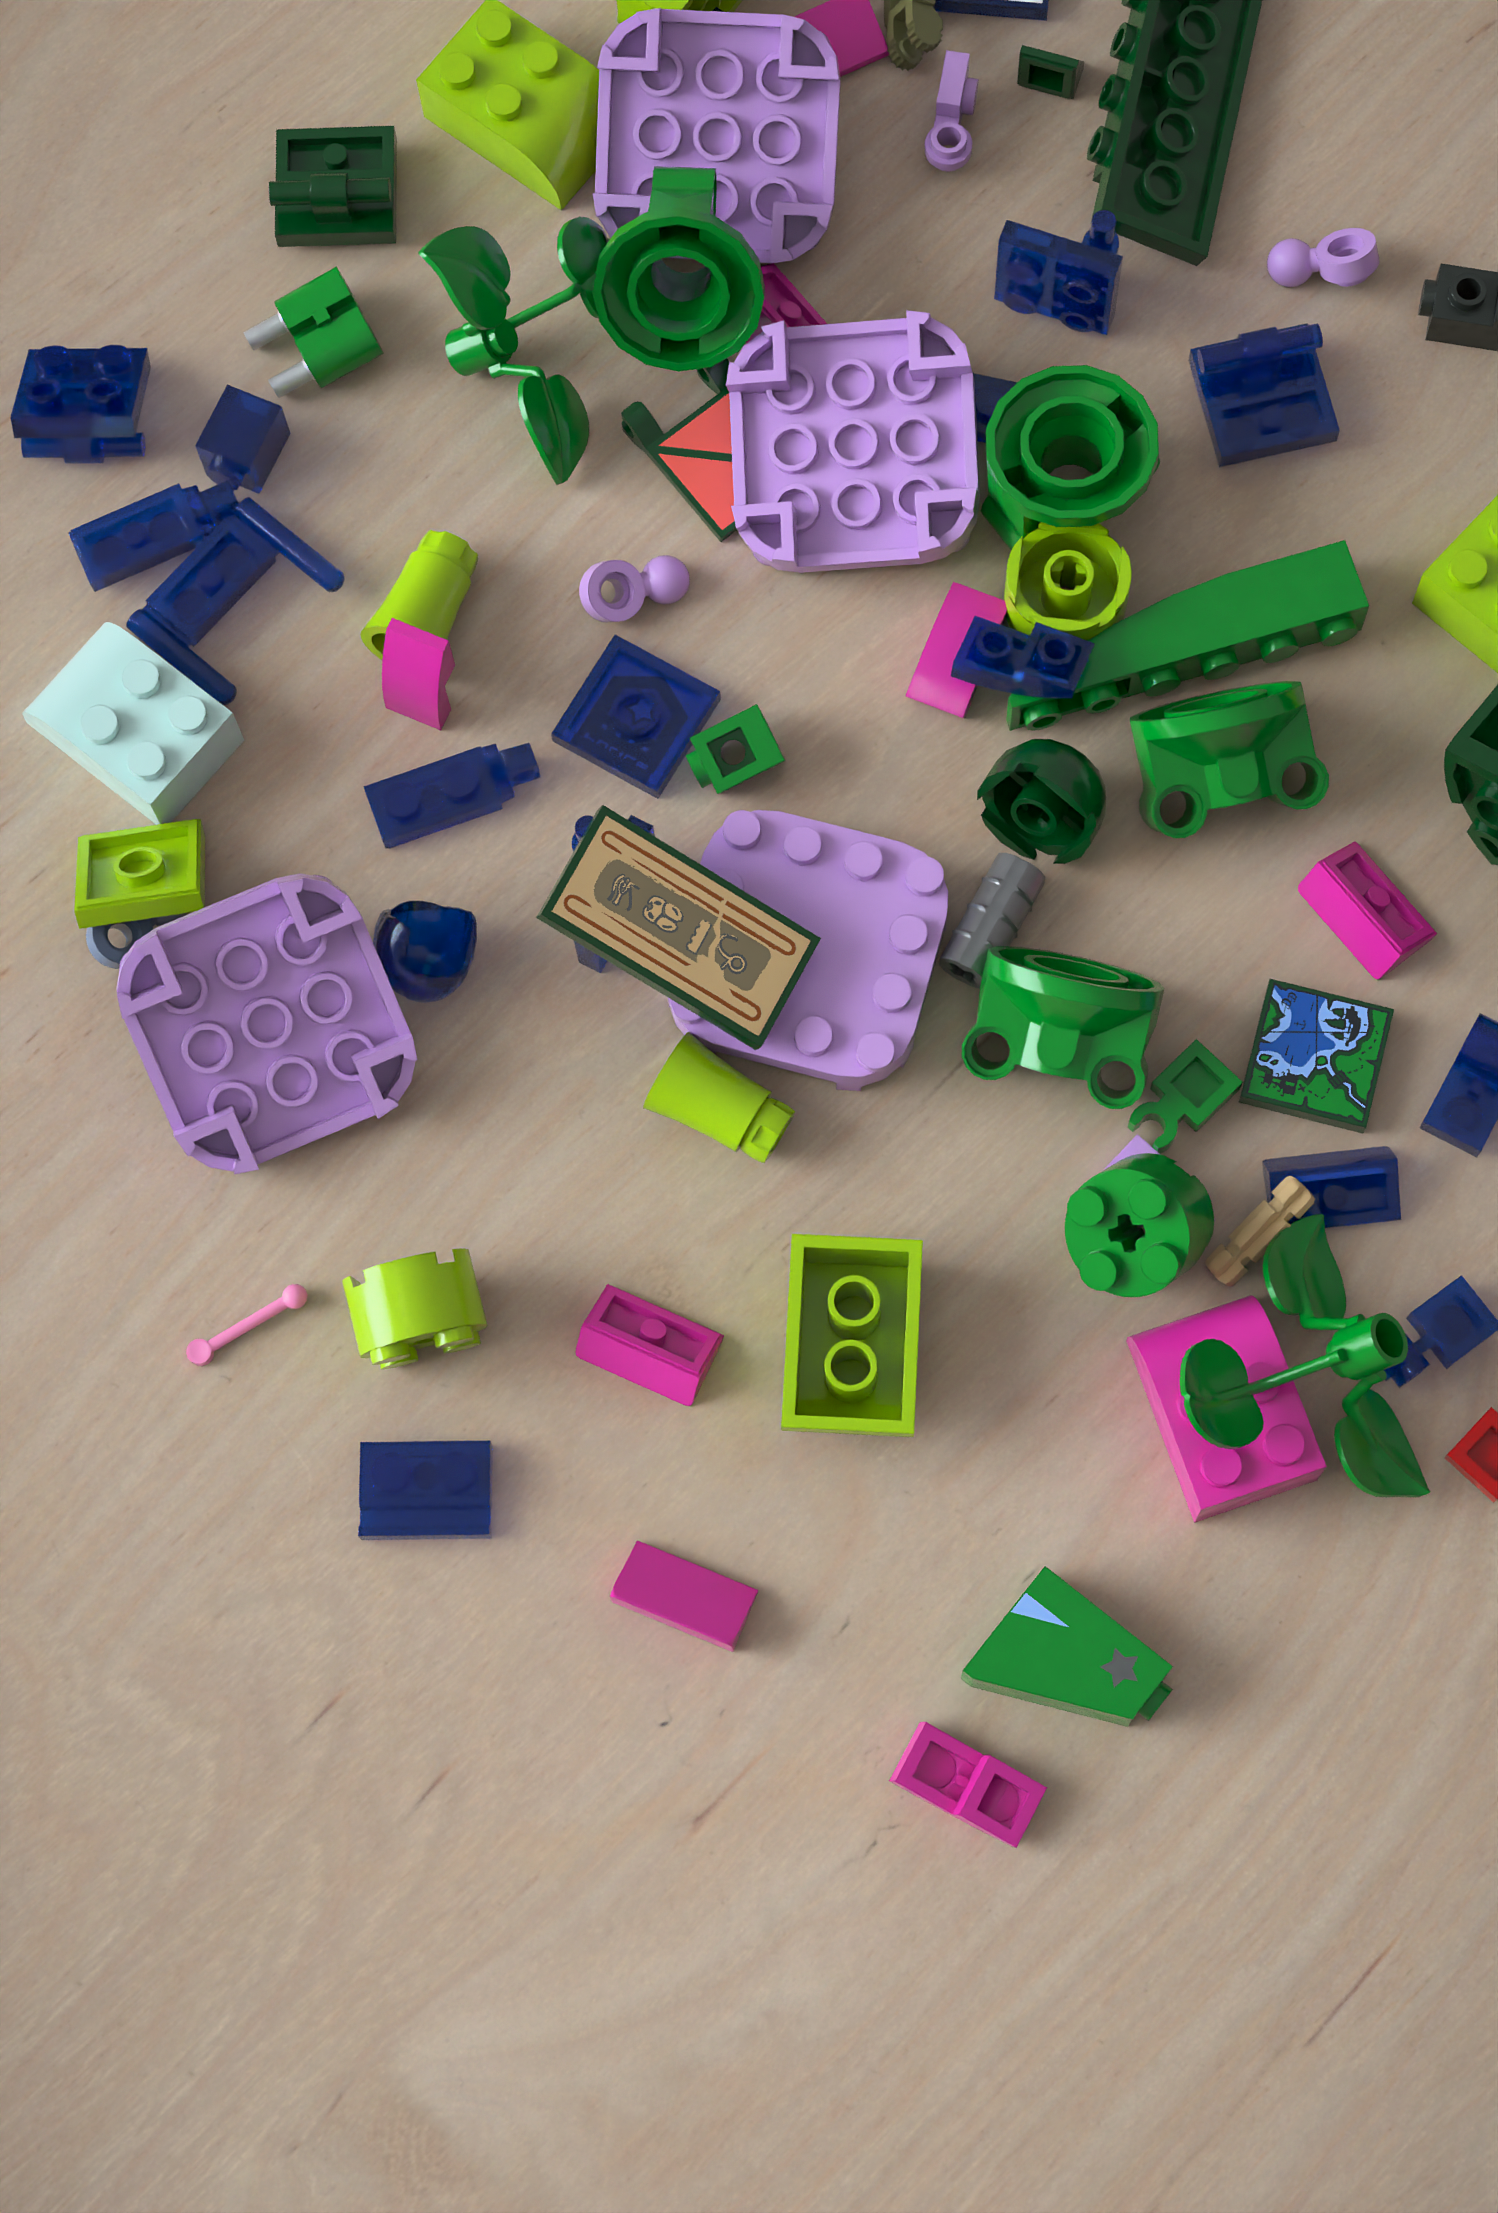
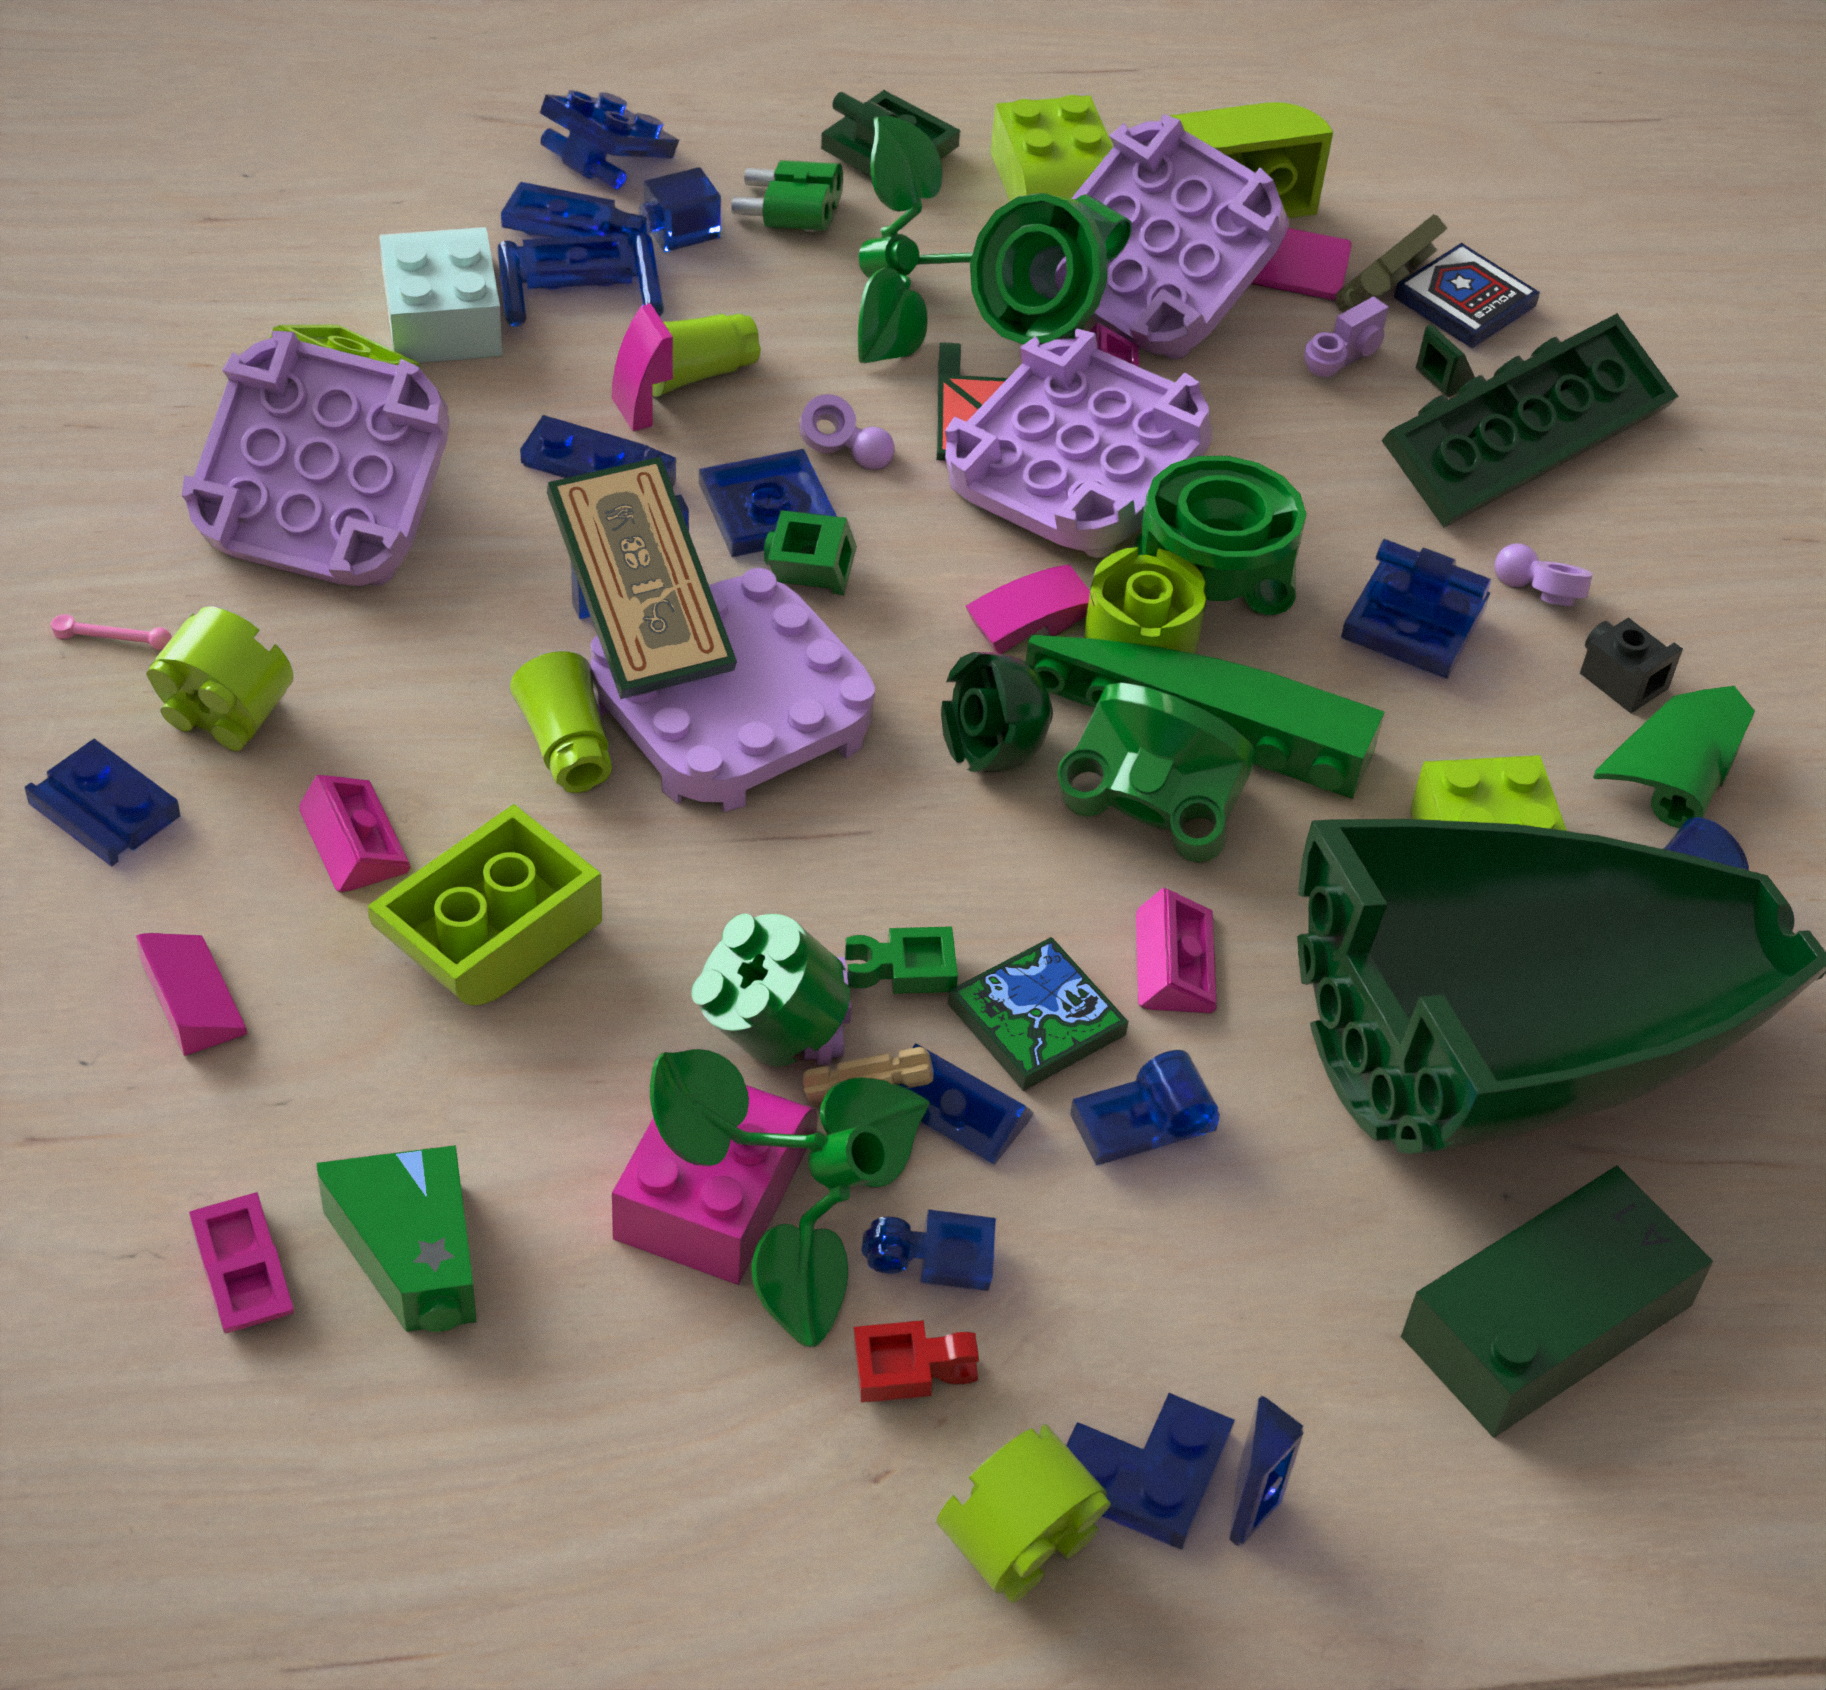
camera: 30 degrees right, 25 degrees down
clear blue hair [373,901,477,1003] -> none
flat silver axle [939,853,1046,989] -> none
clear blue slope [951,616,1095,698] -> none
green piece [962,946,1164,1109] -> none
clear blue plate [994,210,1123,335] -> none

